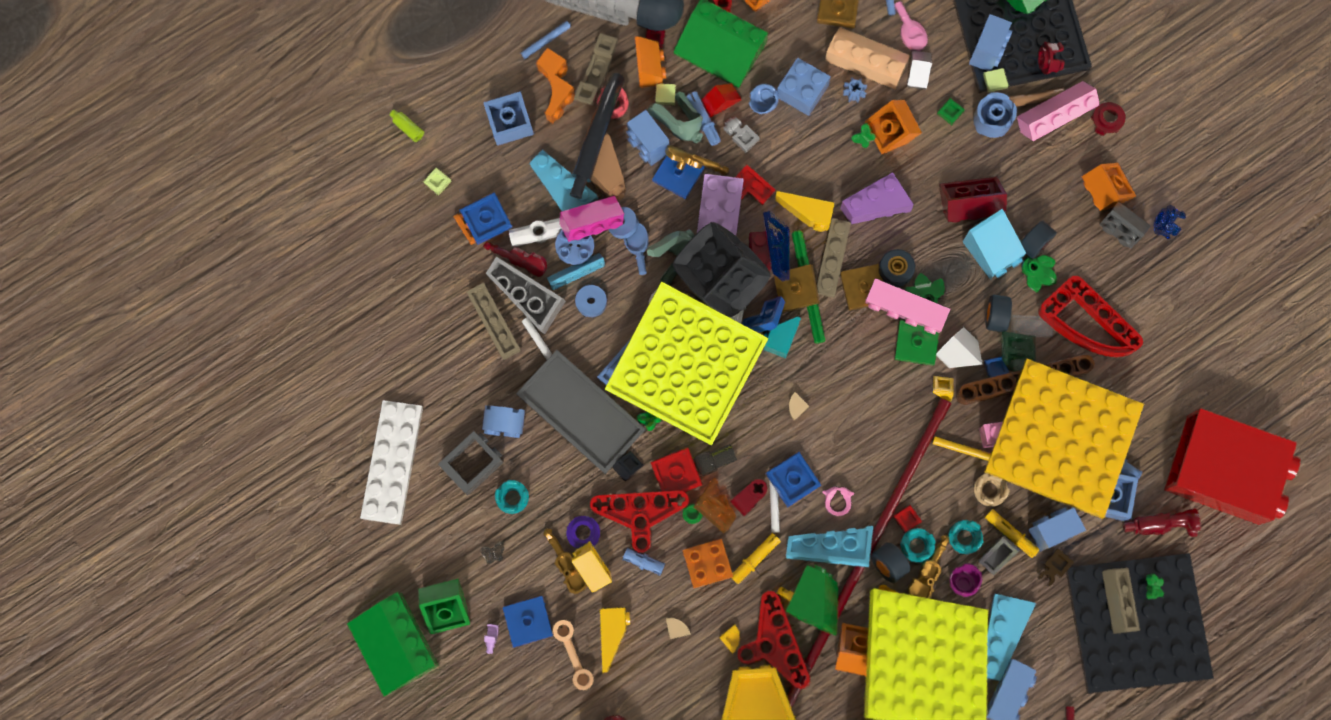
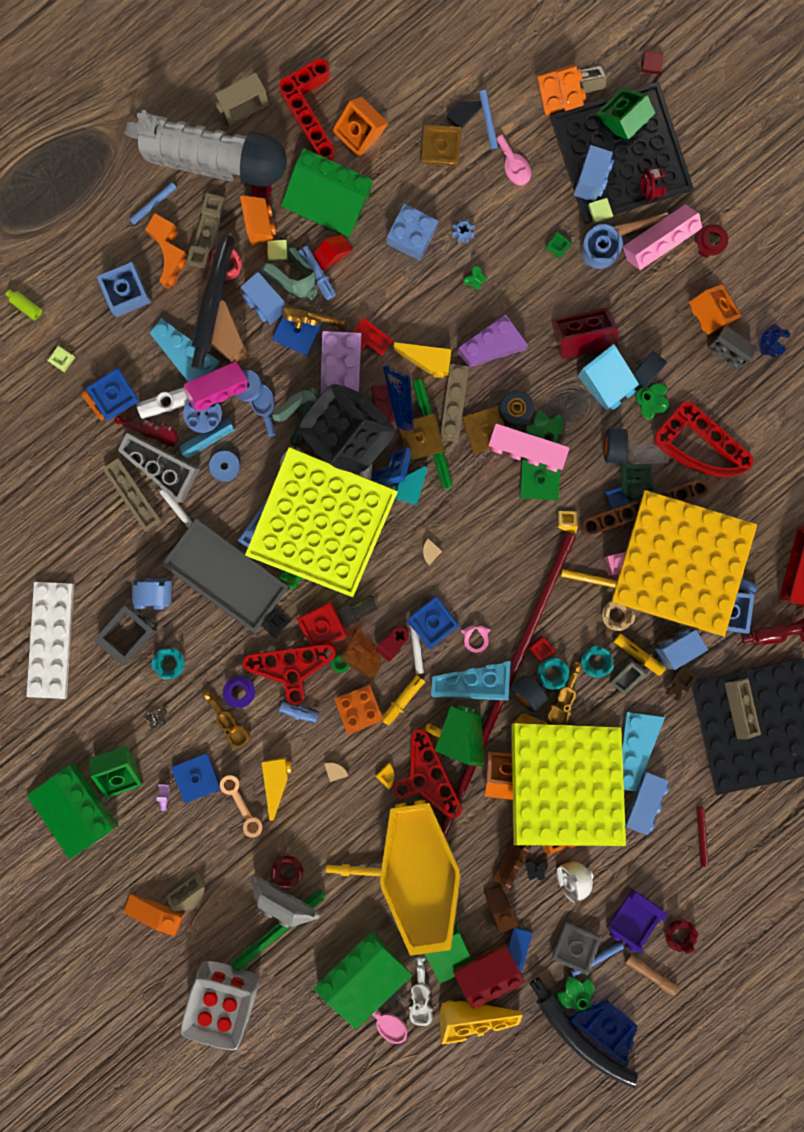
camera: 15 degrees left, 10 degrees up
yellow hinge [571,541,612,593] -> none
light grey plate [723,117,760,153] -> none
medium blue hair [749,84,779,114] -> none
light nougat slope [825,27,910,90] -> none
orange slope [864,100,922,154] -> none
slope [907,50,932,90] -> none
white slope [936,327,982,369] -> none
magenta hair [949,563,982,597] -> none
green piece [1146,574,1164,599] -> none

